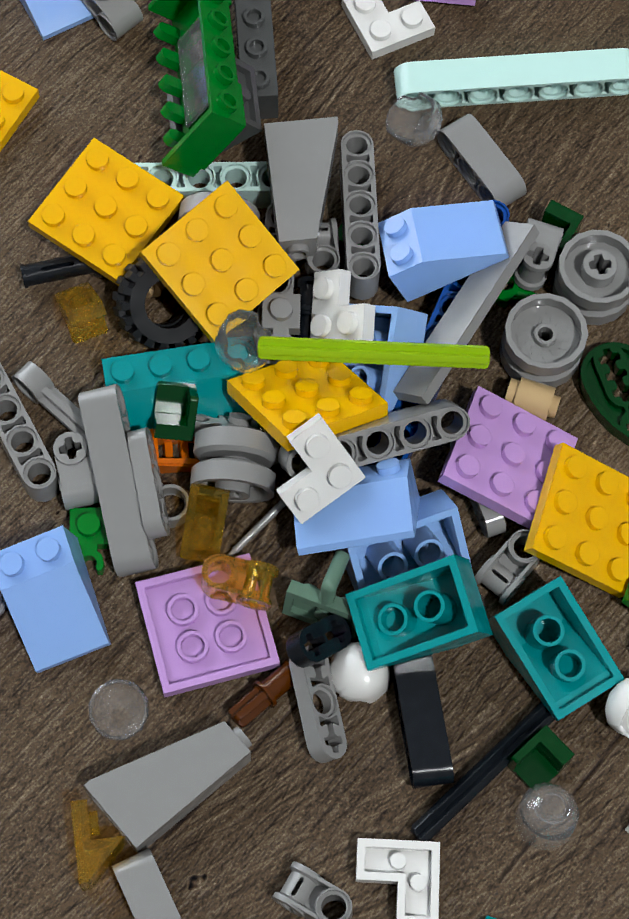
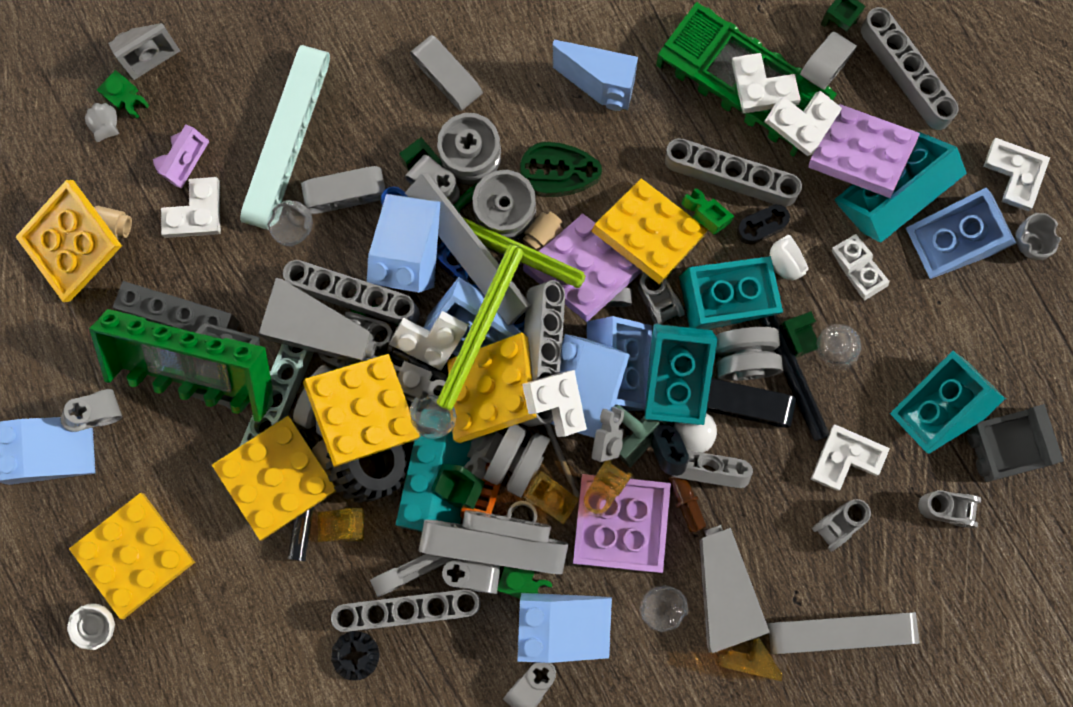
camera: 60 degrees left, 10 degrees up
none -> lime axle [462,217,586,288]
none -> light grey plate [592,406,624,462]
none -> light grey wheel [716,327,783,381]

